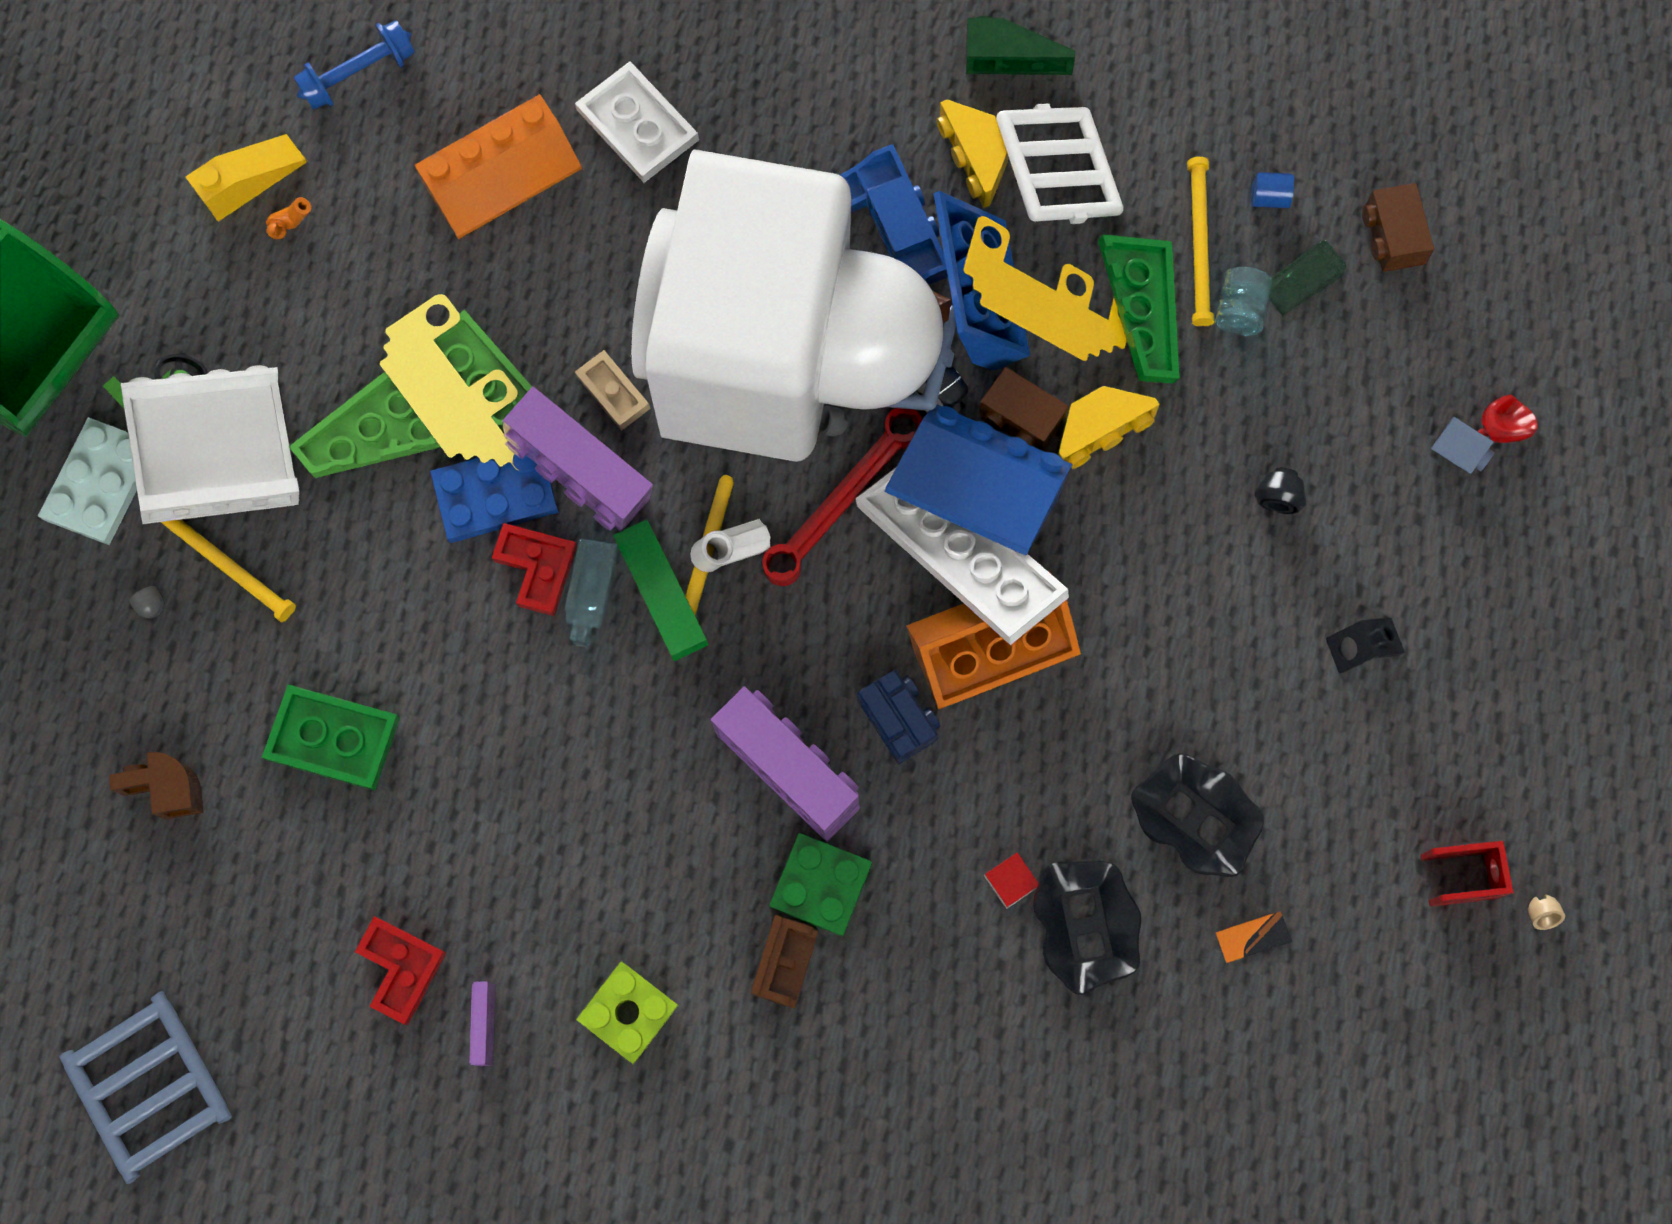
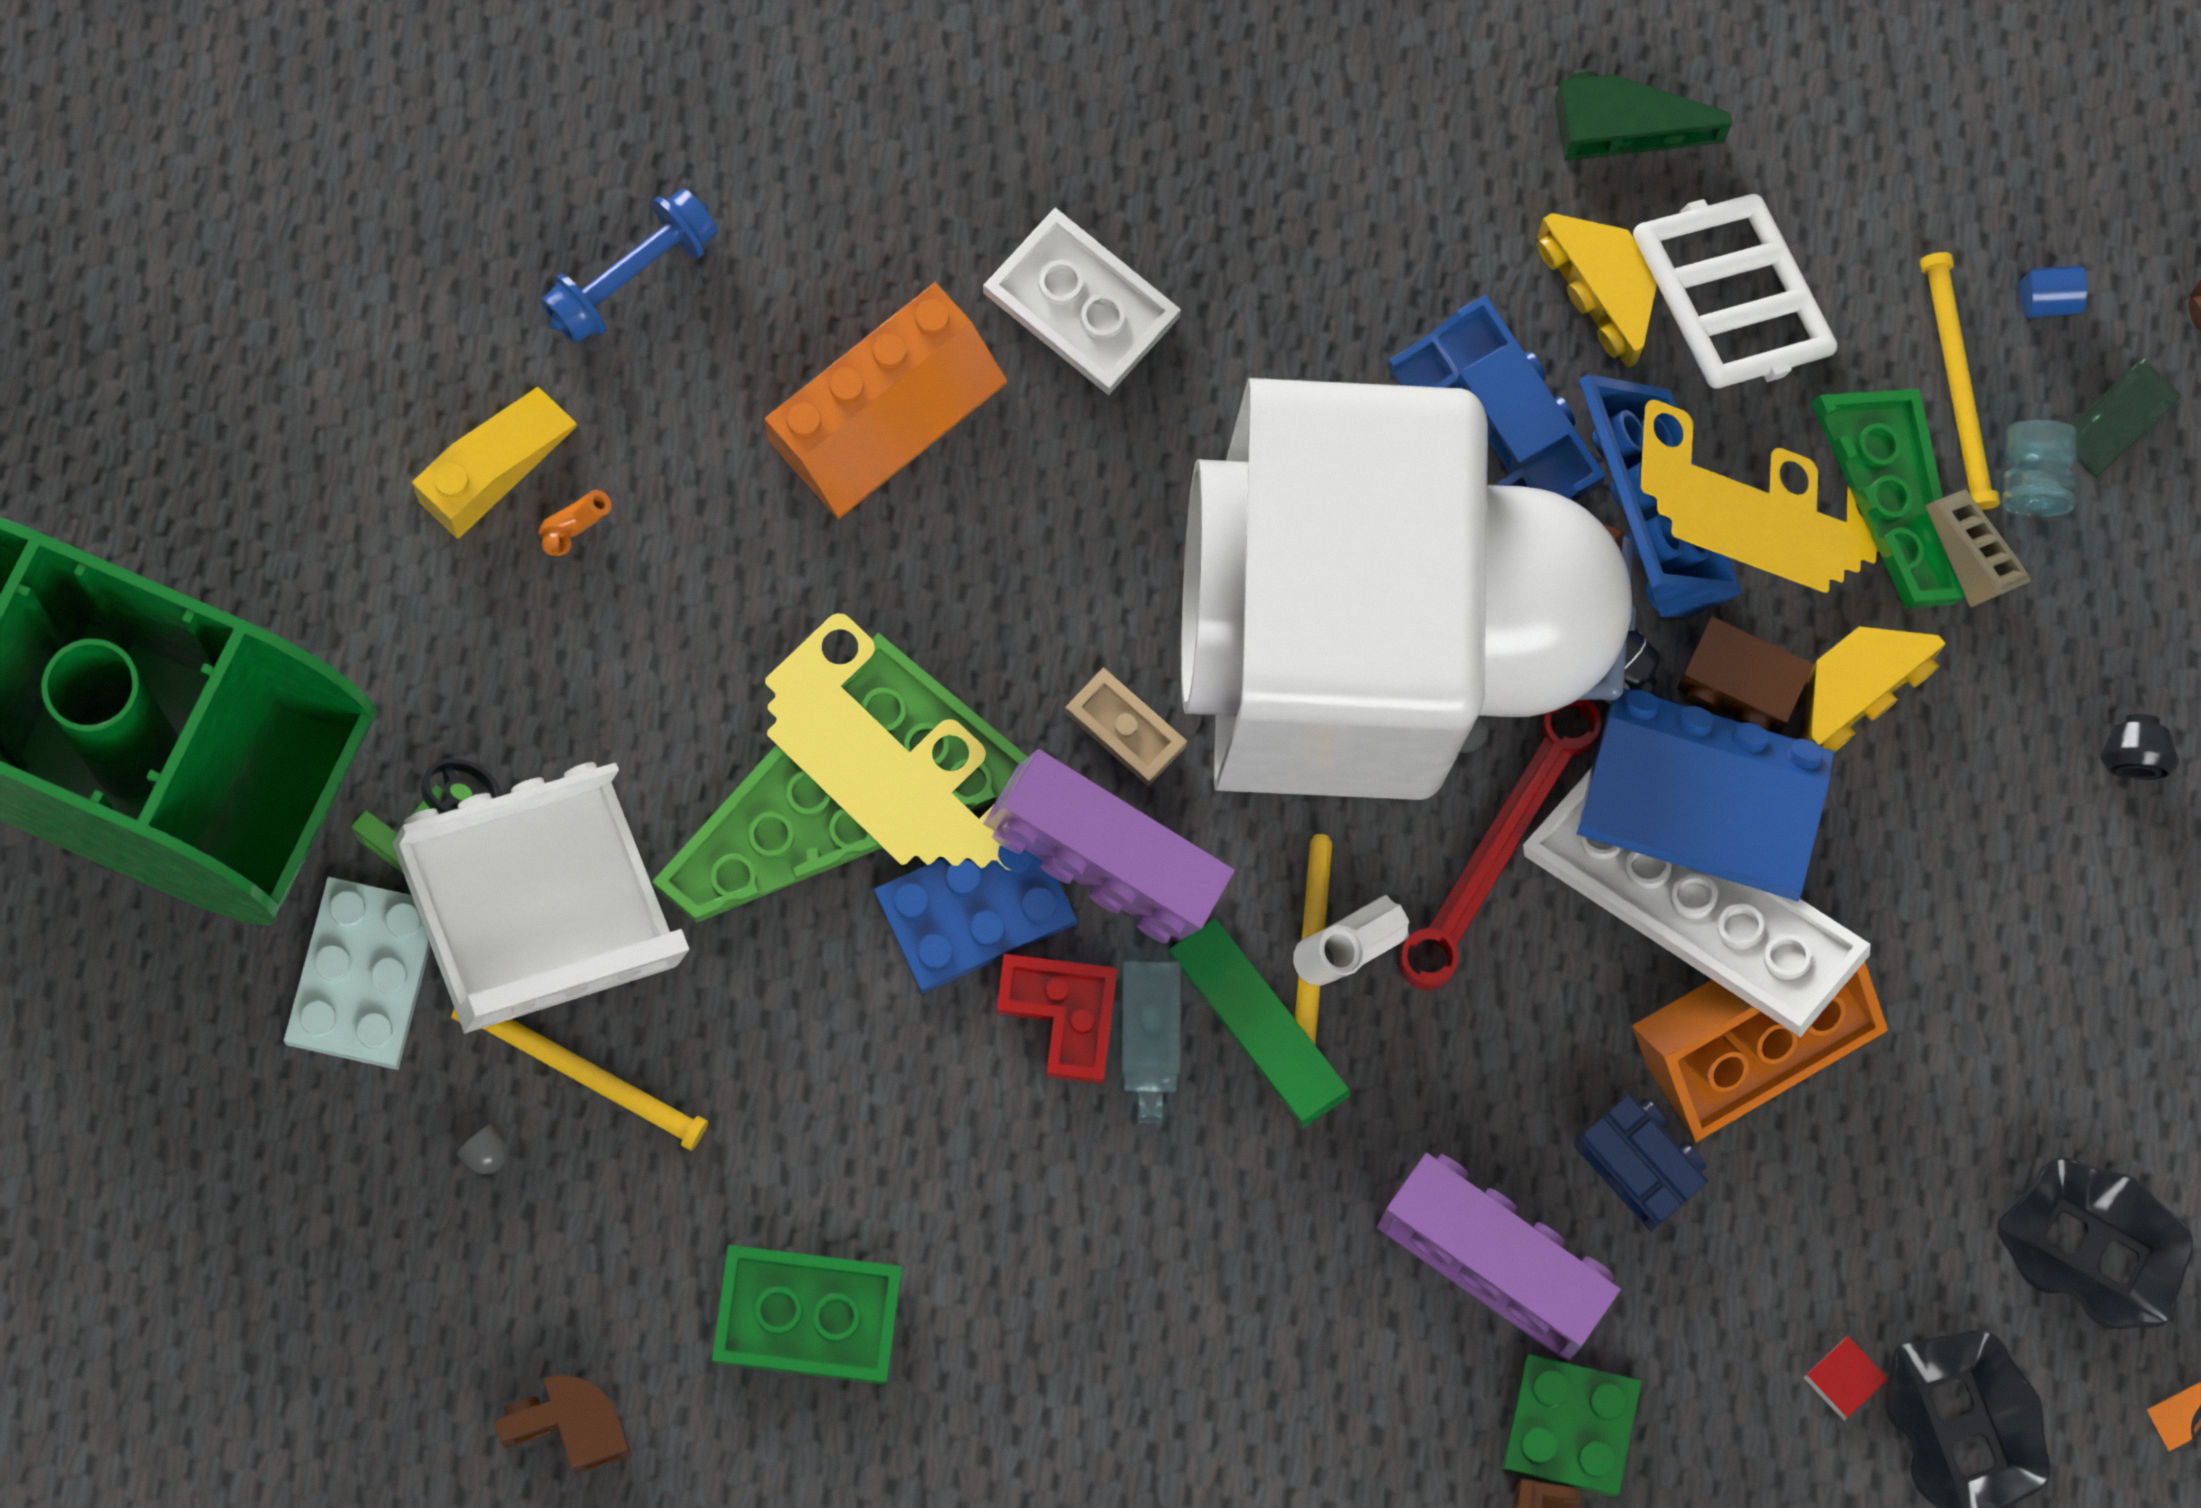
camera: 20 degrees left, 0 degrees up
none -> dark tan slope [1925,489,2031,607]

